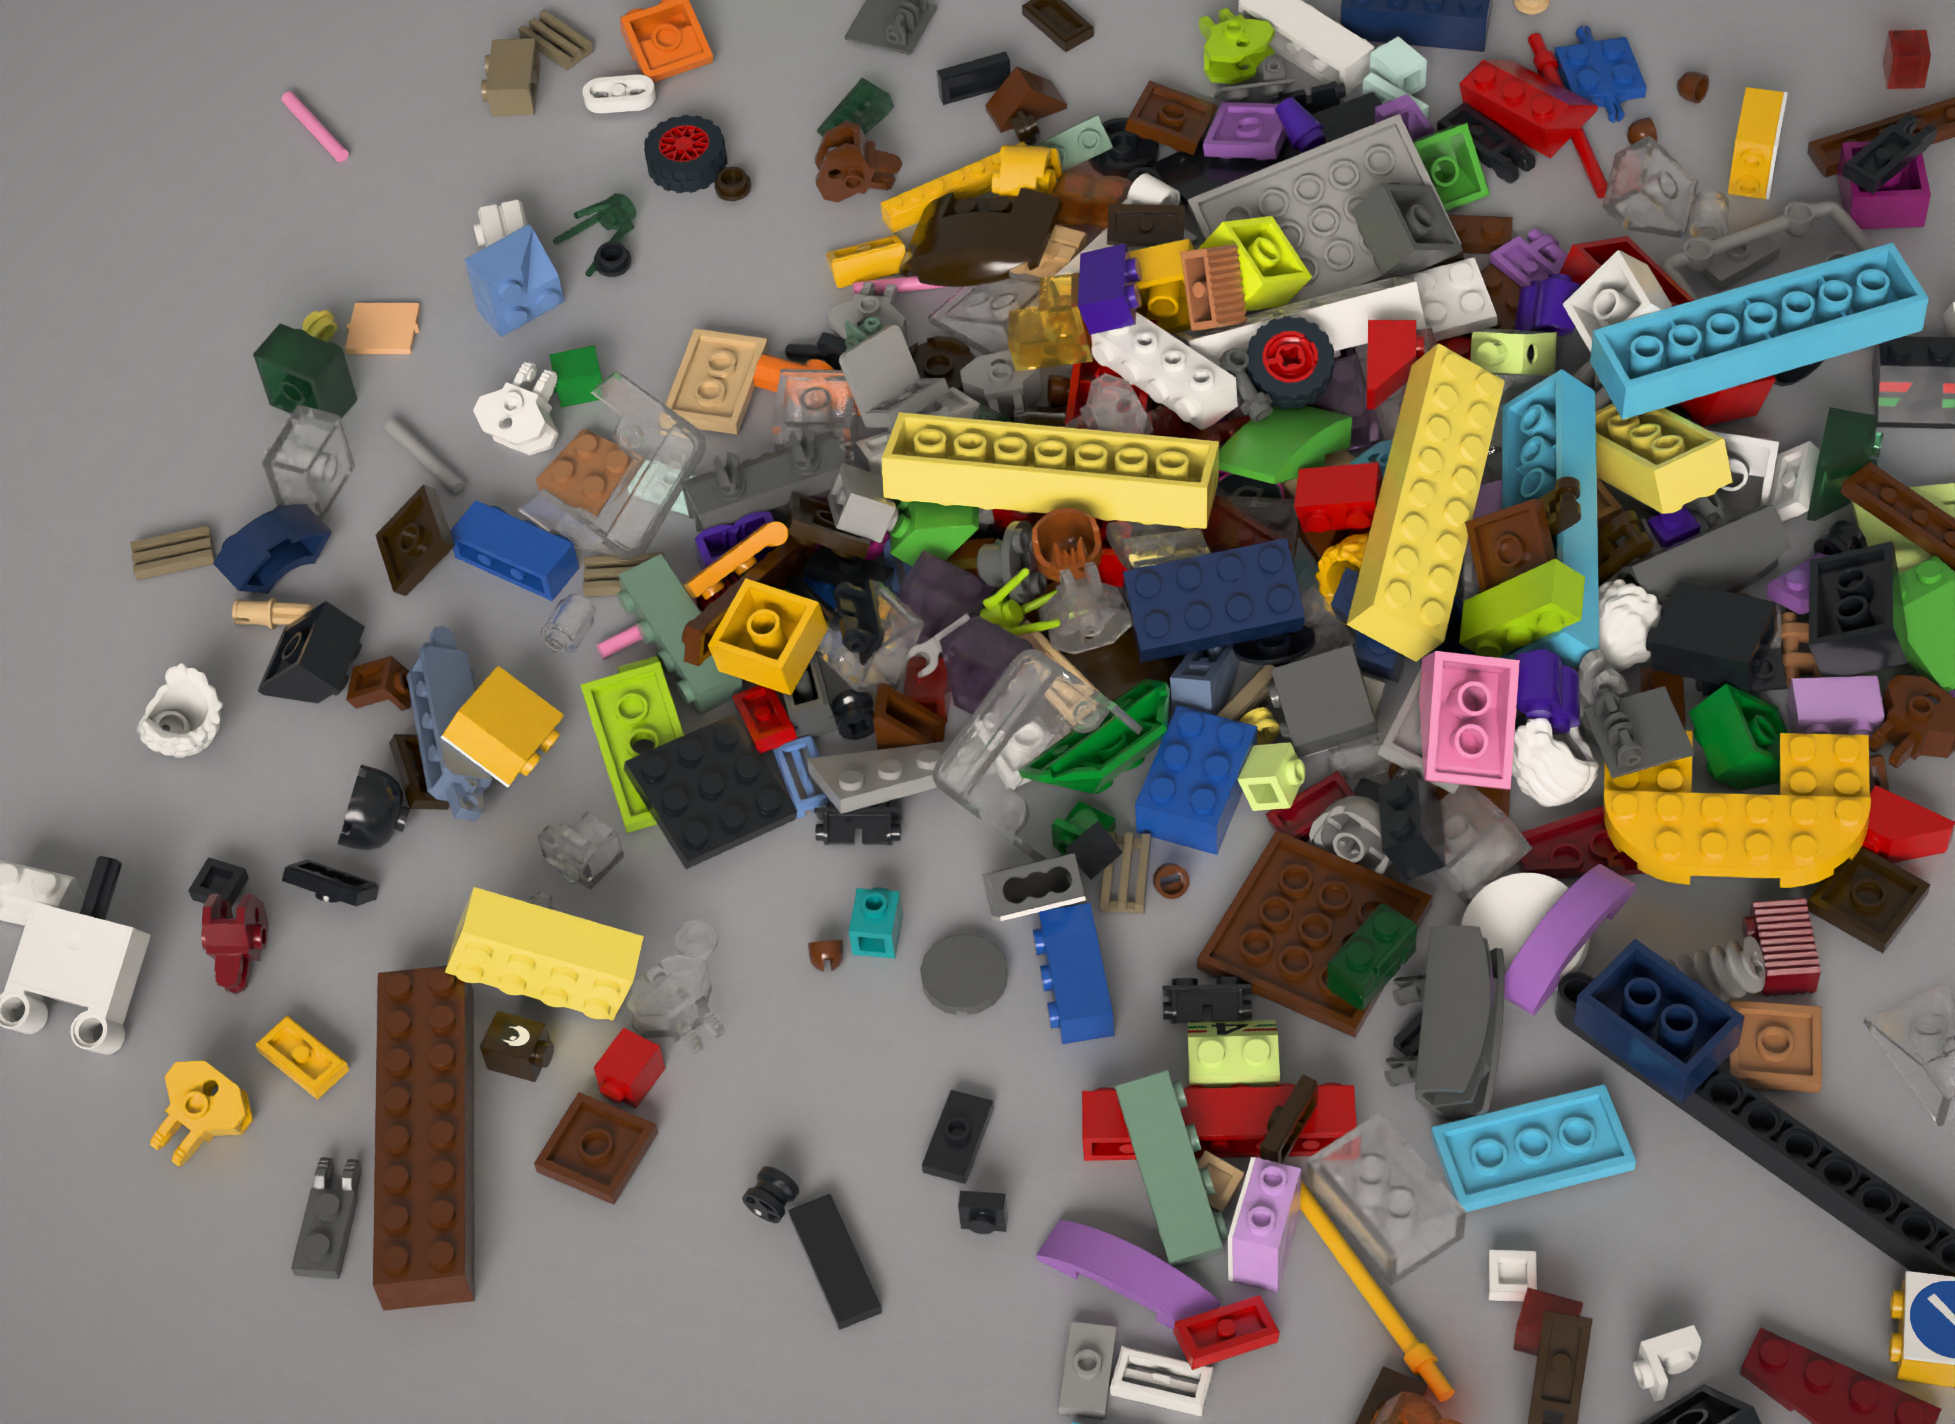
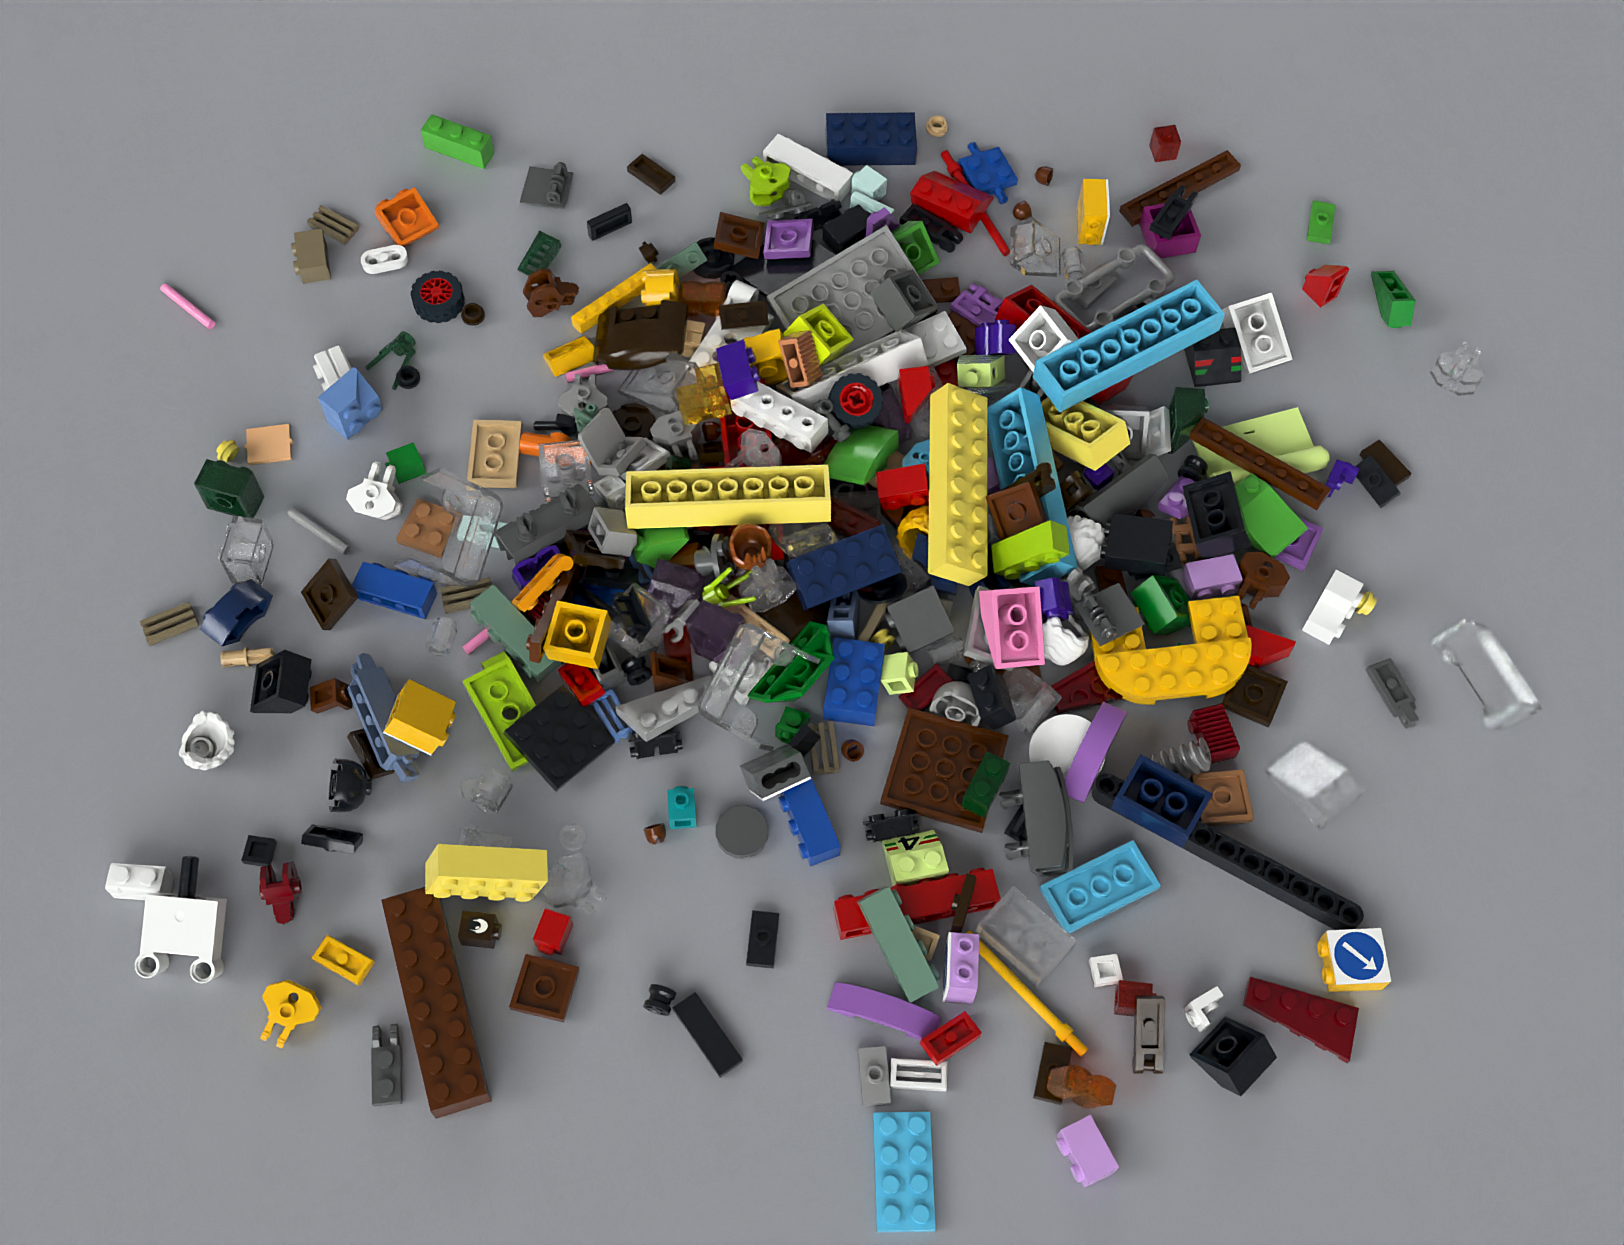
camera: 20 degrees left, 10 degrees up
black plate [958,1190,1008,1234] -> none
reddish brown slope [985,66,1067,133] -> none
dark purple cone [1275,97,1326,153] -> none

